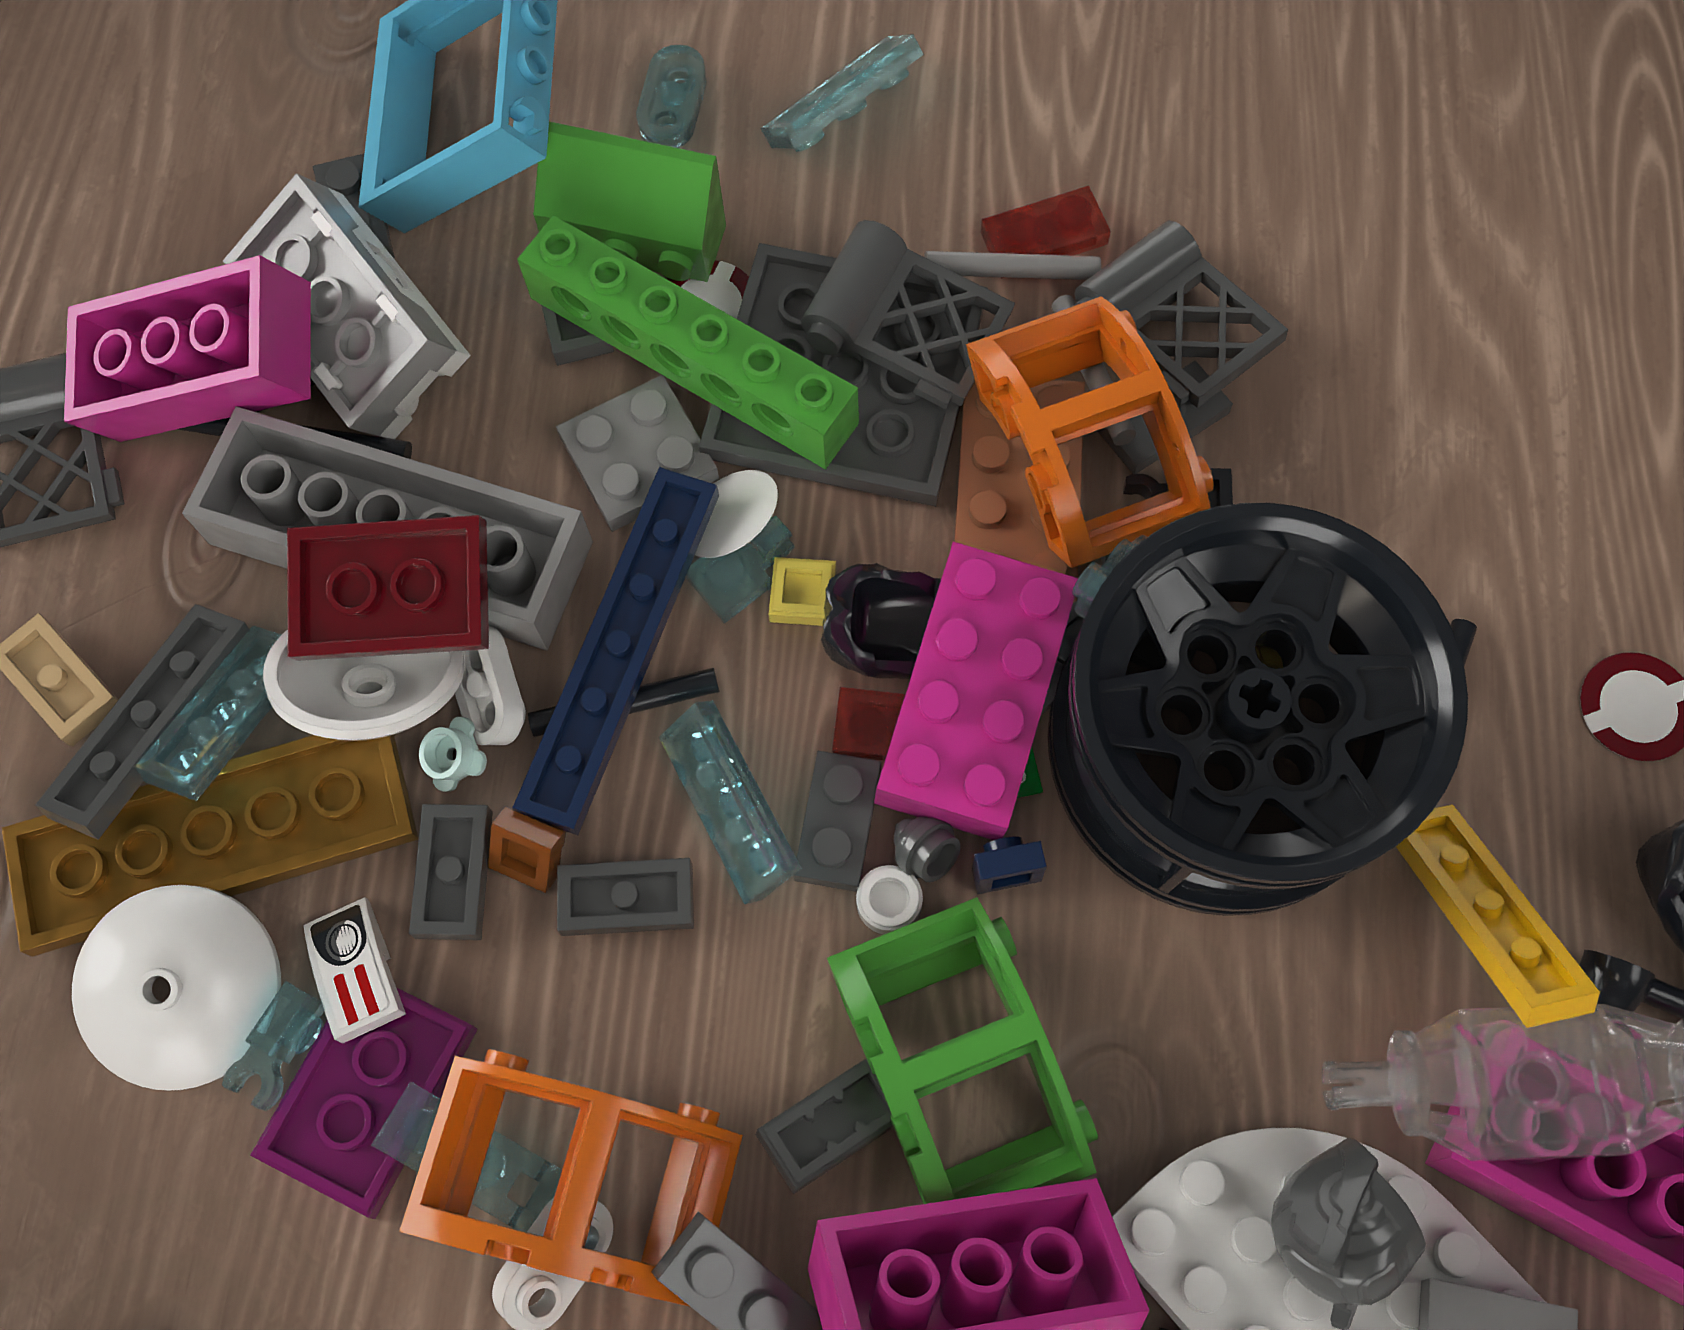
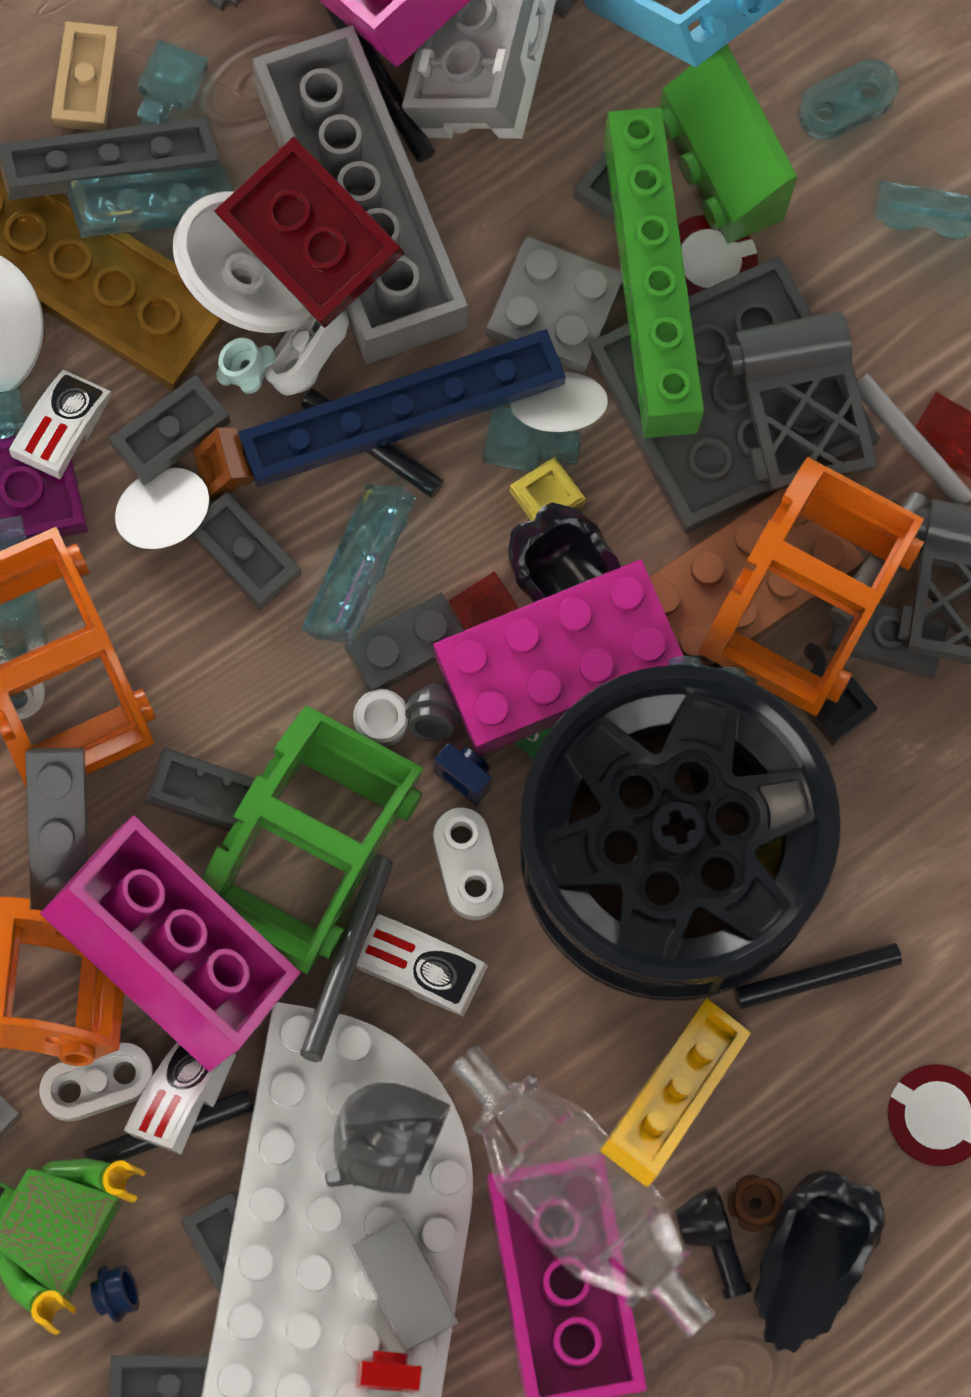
camera: 40 degrees right, 5 degrees up
none -> white sticker [115,467,209,549]
none -> clear light blue plate [137,40,208,125]
none -> dark grey bar [300,855,393,1062]
none -> slope [356,914,488,1017]
none -> white plate [433,808,504,920]
none -> reddish brown plate [727,1174,783,1232]

